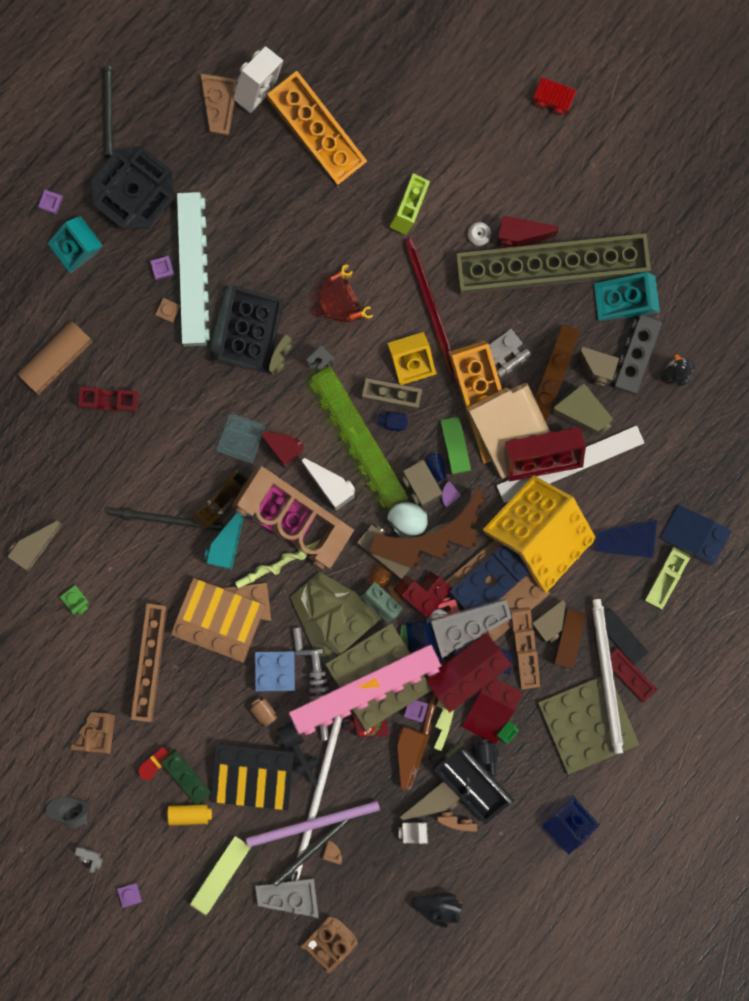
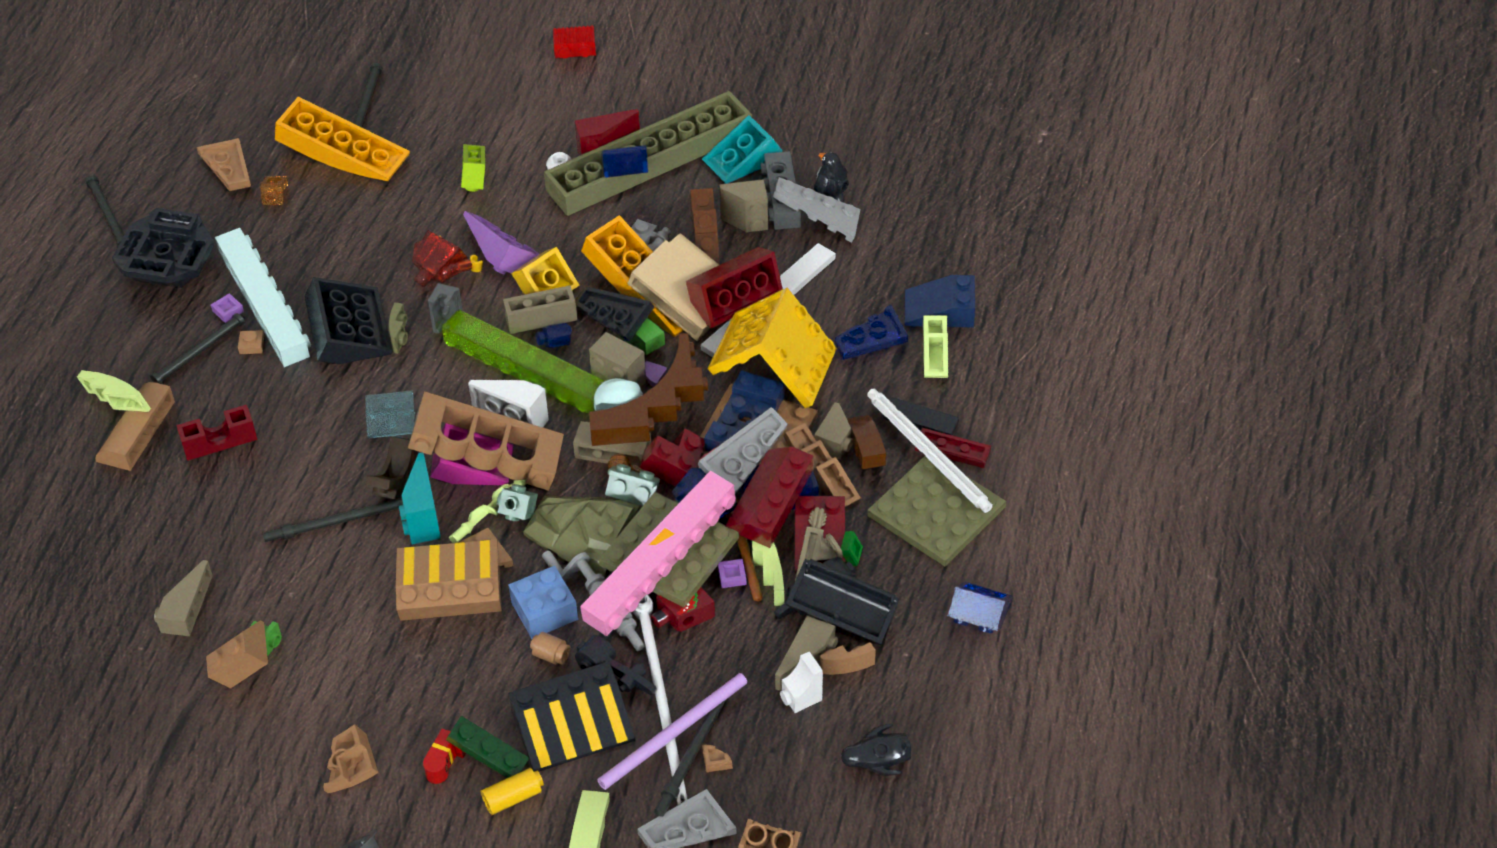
camera: 25 degrees left, 35 degrees down
medium lavender tile [38,190,63,215] -> none
teal slope [47,216,103,273] -> none
medium nougat brick [131,604,168,722] -> none
white brick [233,46,283,113] -> none
dark red slope [261,432,304,468] -> none
dark orange slope [397,727,430,790] -> none
dark red piece [404,238,457,383] -> none
olive slope [551,384,613,436] -> none
none -> yellowish green slope [77,370,151,412]
none -> pearl dark grey bar [150,313,245,384]
none -> medium nougat slope [206,620,268,688]
none -> clear orange bracket [260,176,288,205]
none -> pearl dark grey bar [354,63,383,127]
none -> medium lavender wedge [463,211,539,274]
none -> brick [497,484,538,521]
none -> black wing [575,286,654,342]
none -> clear blue slope [600,145,648,178]
none -> light grey wing [773,177,860,243]
none -> dark tan piece [794,507,843,582]

